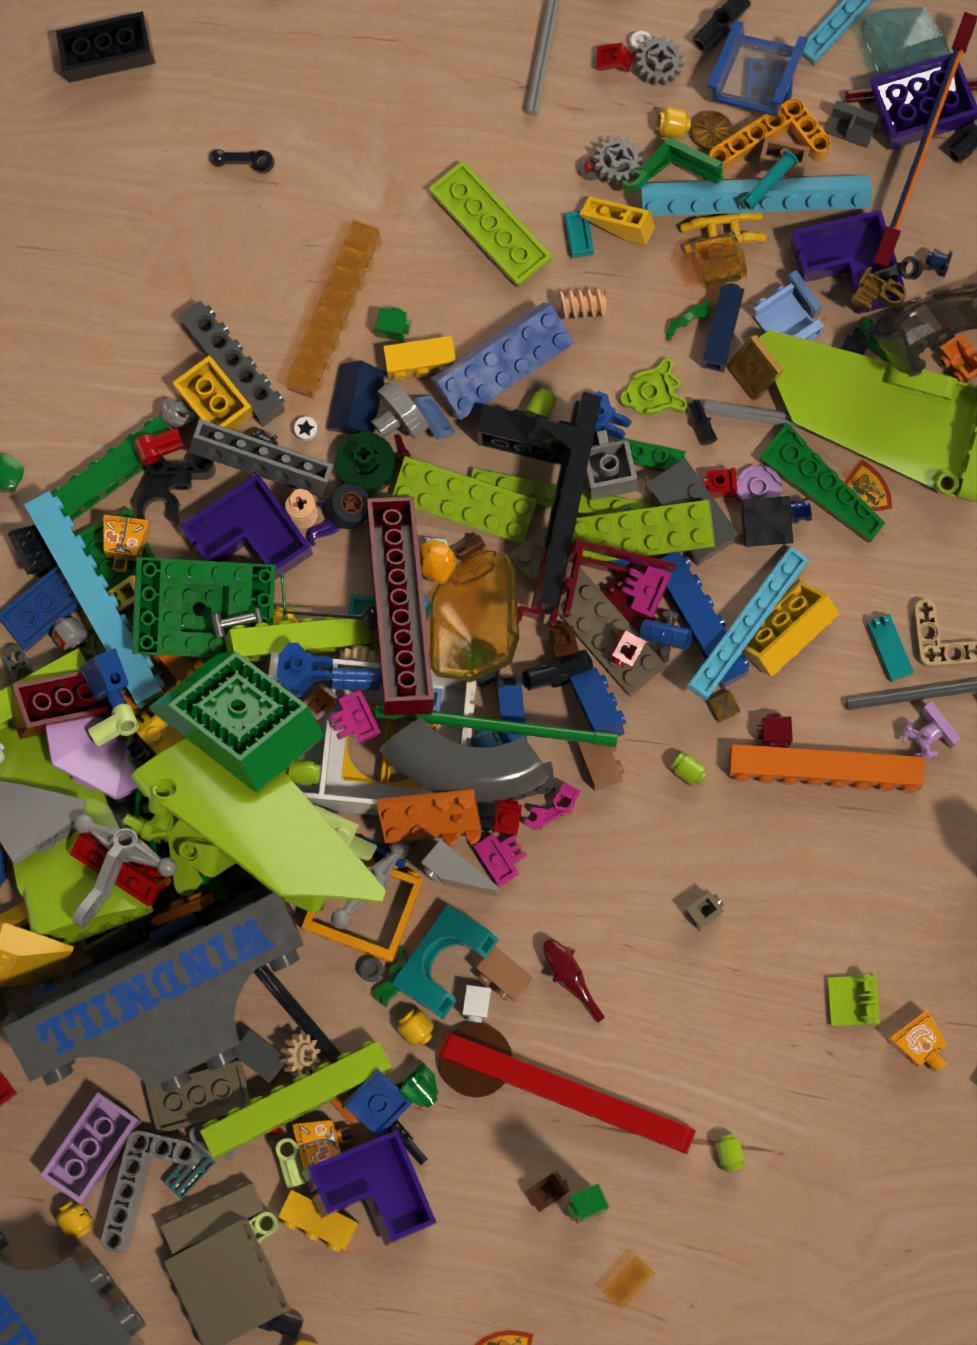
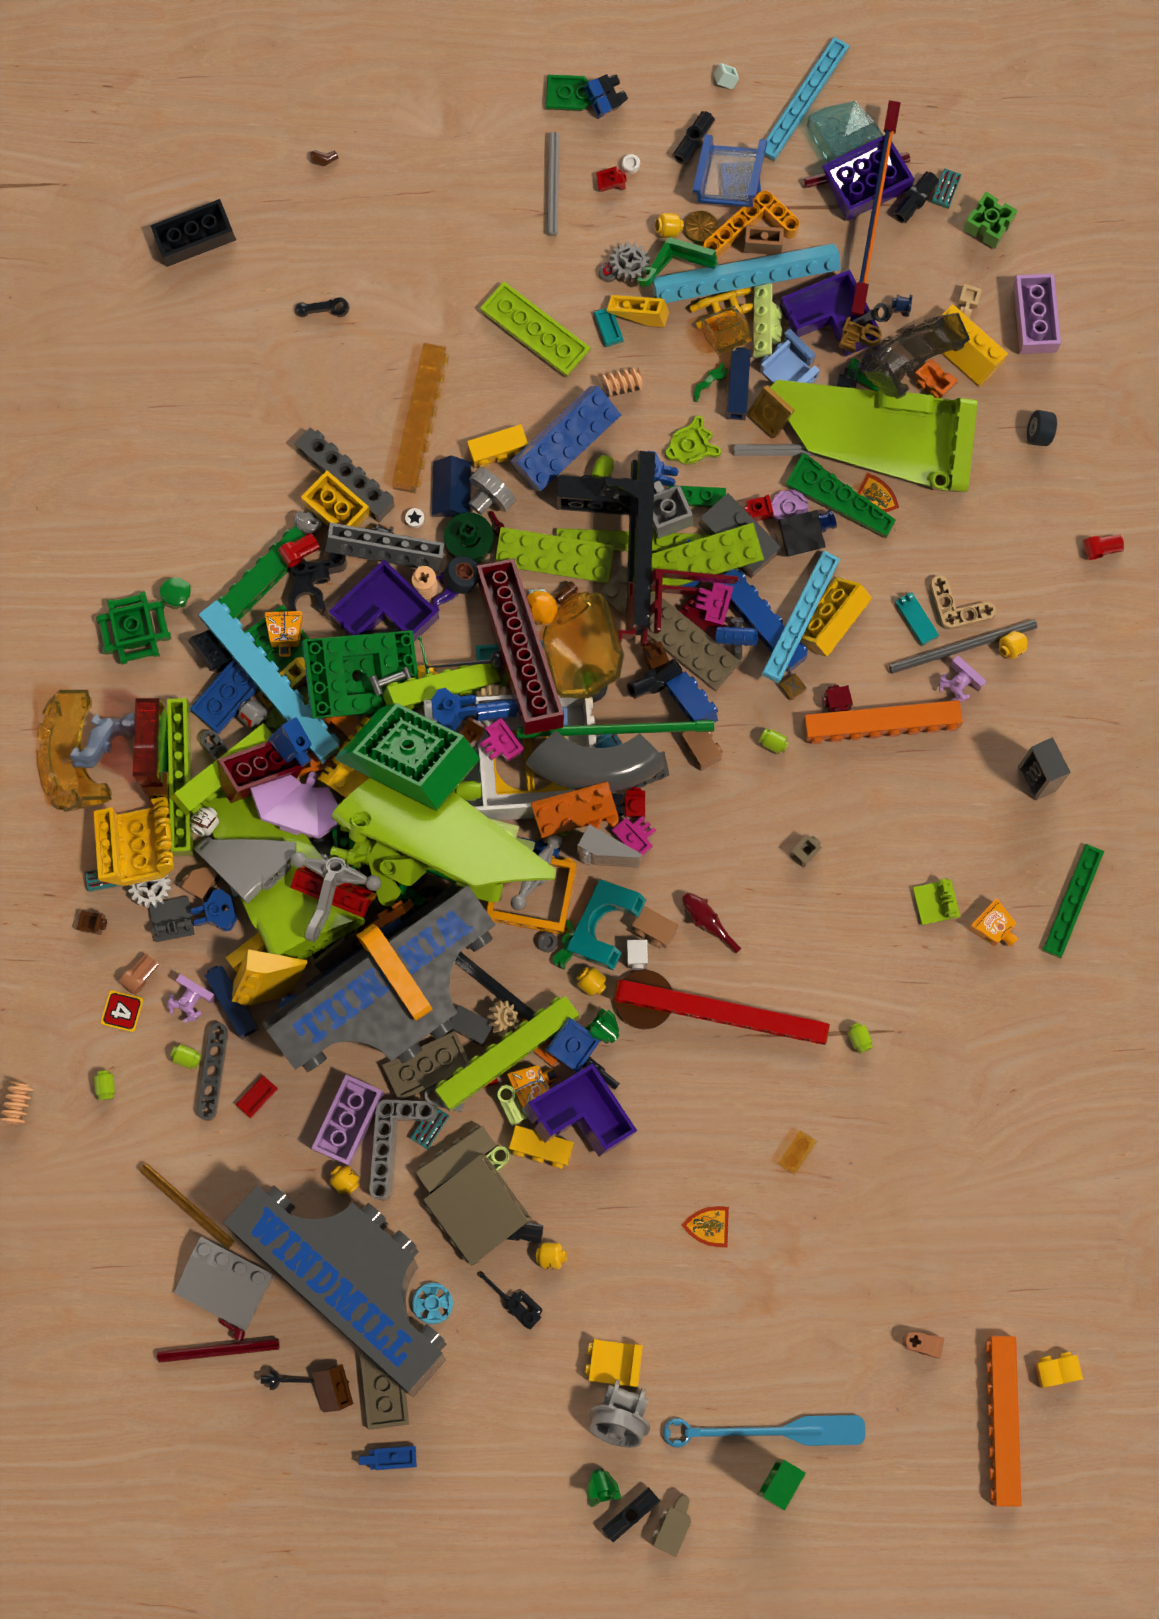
camera: 15 degrees left, 0 degrees up
yellowish green piece [88,704,139,747] -> none
black piece [120,734,153,768] -> none
green brick [375,307,411,342] -> none
medium blue tile [413,395,455,440] -> none
blue slope [496,676,527,743] -> none
dark pink piece [524,782,580,830] -> none
reddish brown bracket [525,1170,570,1212] -> none
green brick [566,1183,609,1224] -> none
brick [608,629,646,668] -> none
light grey gear [635,35,685,85] -> none
black axle [688,399,718,446] -> none
teal pin [741,150,798,211] -> none
dark grey panel [826,100,879,148] -> none
none -> light orange beam [356,924,433,1021]
none -> yellowish green bracket [753,283,783,358]

